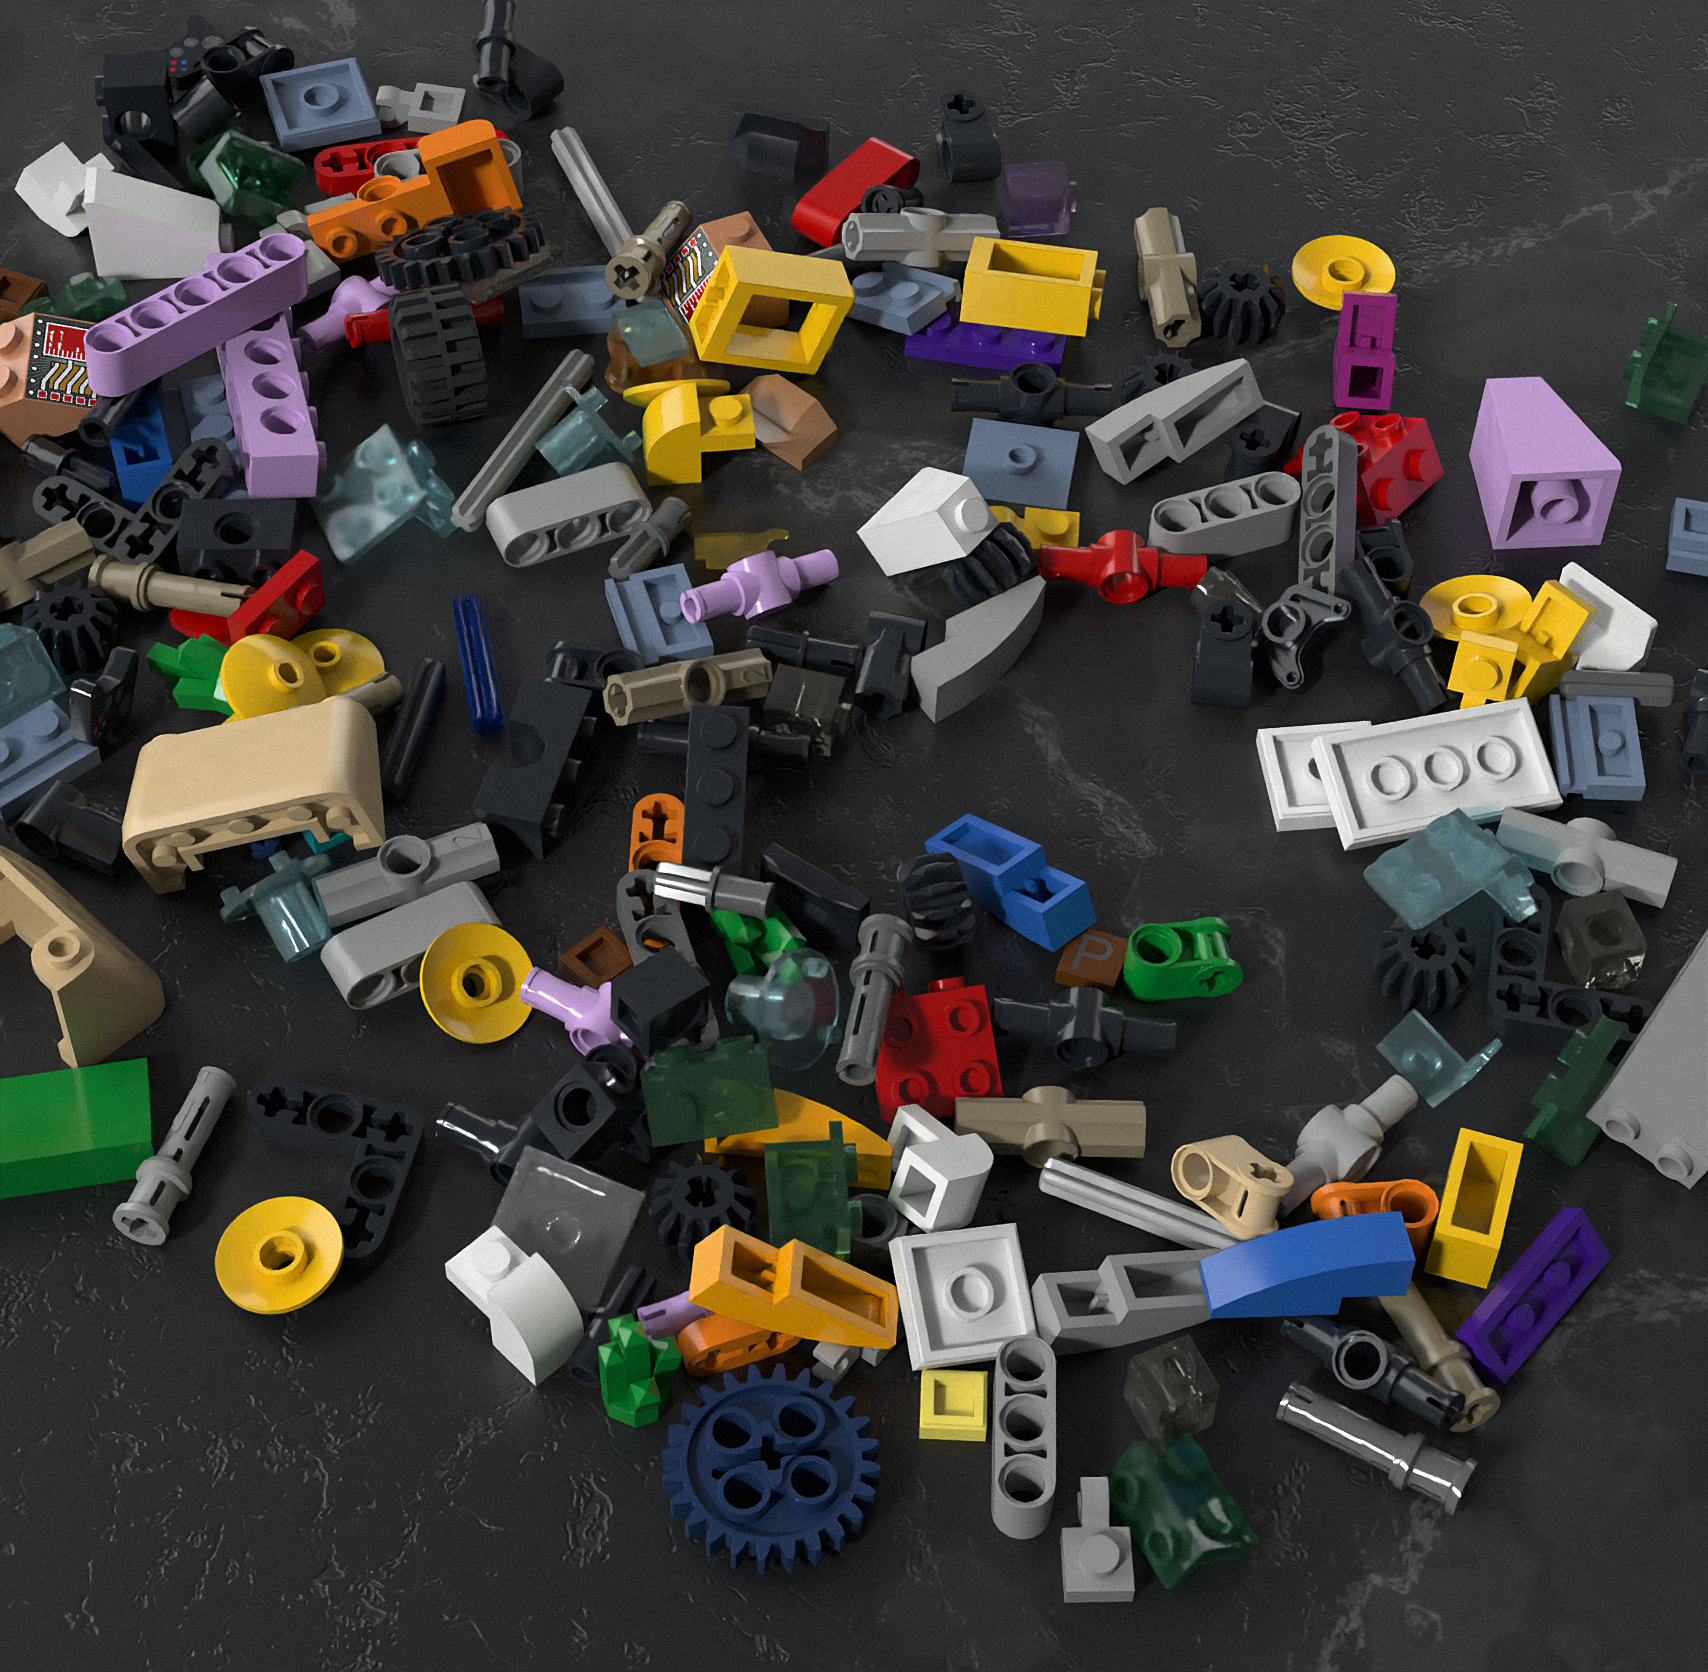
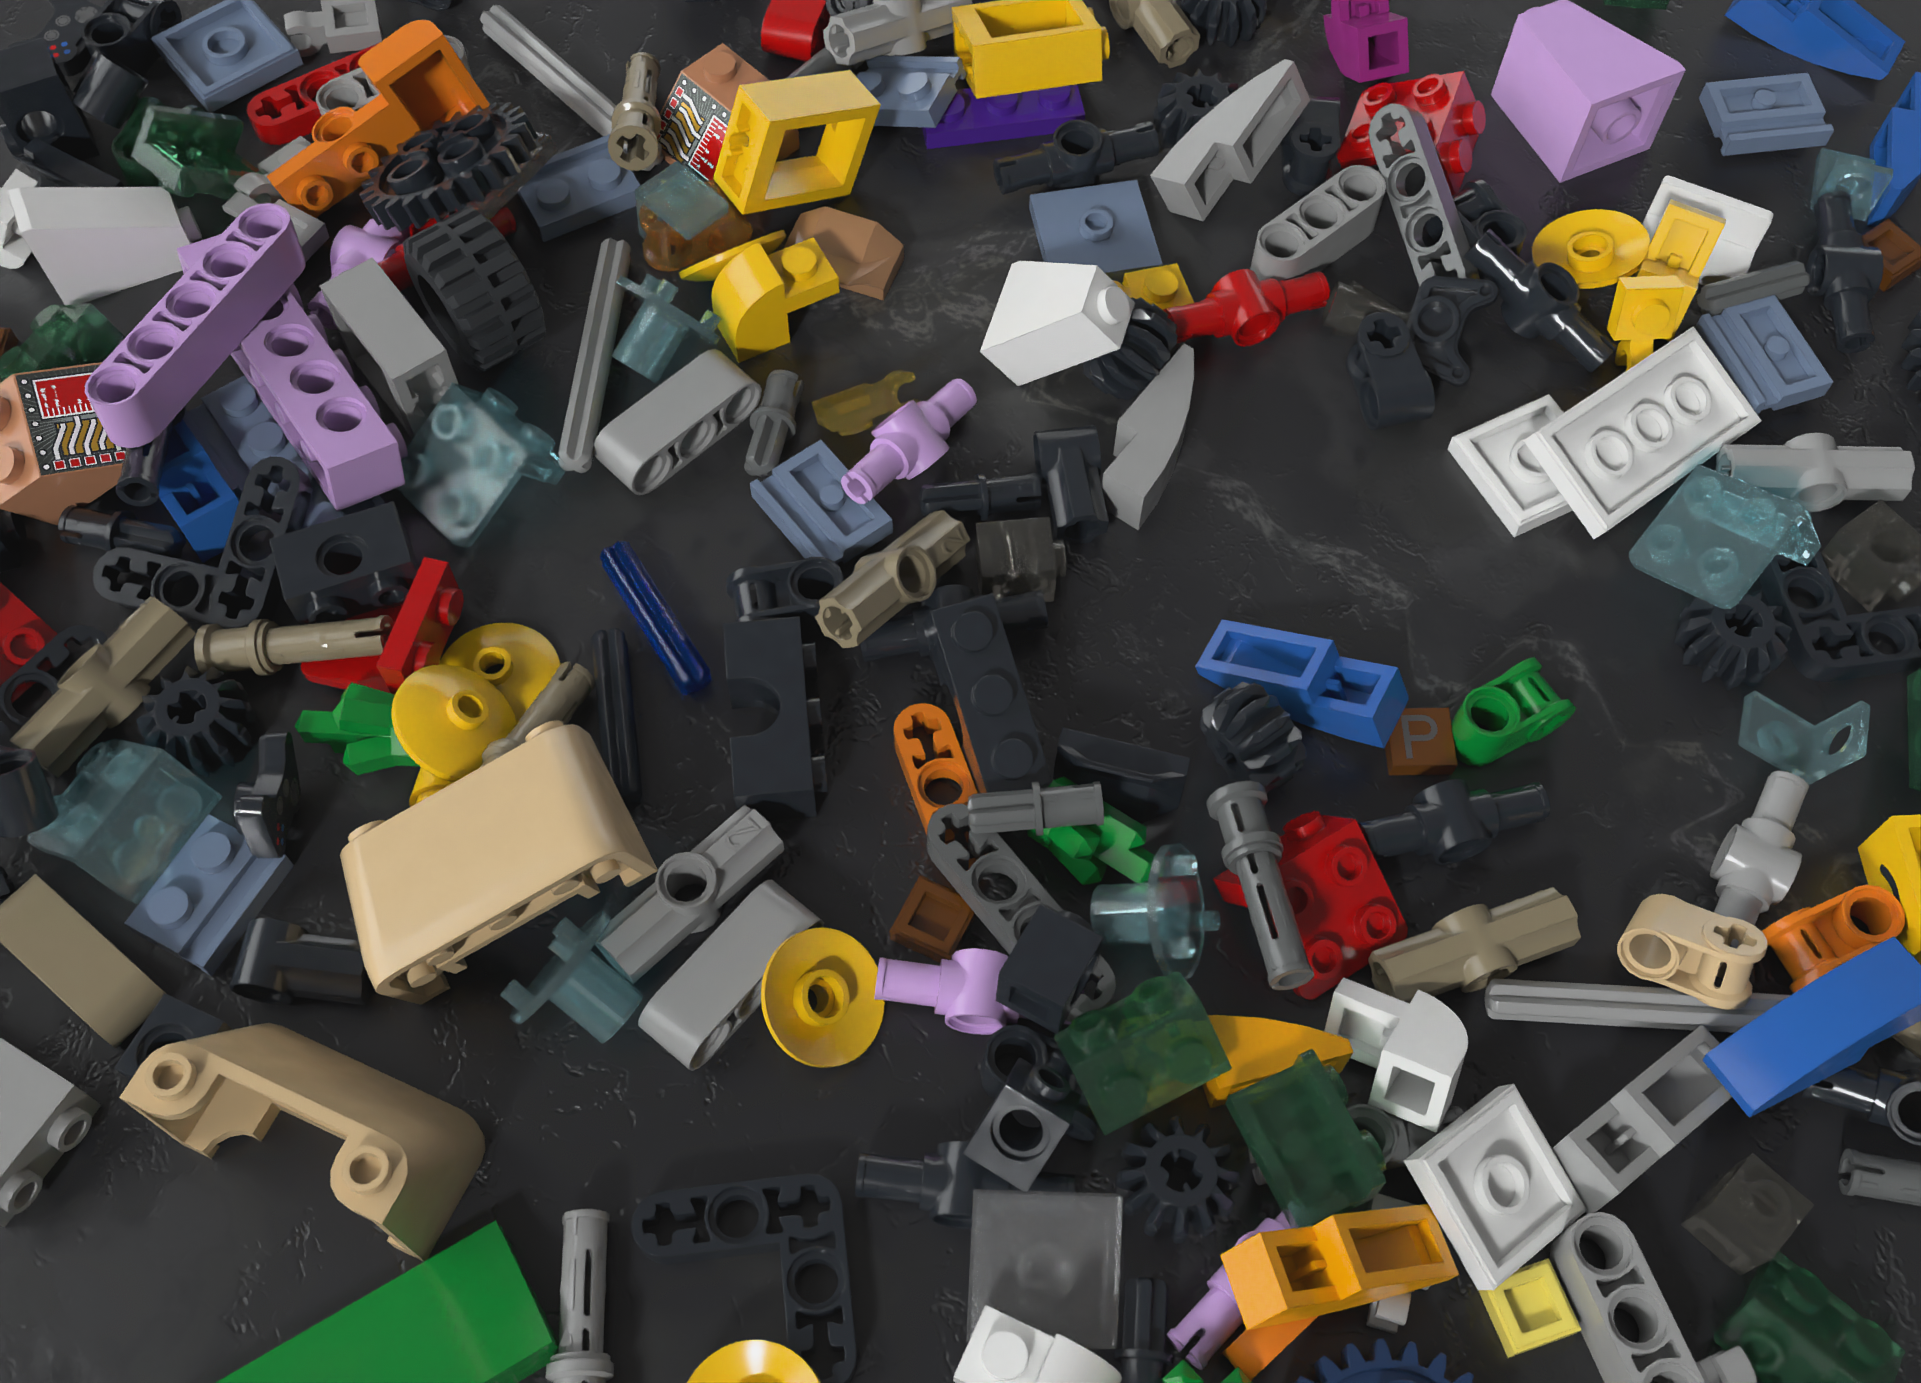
camera: 20 degrees left, 10 degrees up
none -> light grey window [320,257,472,451]

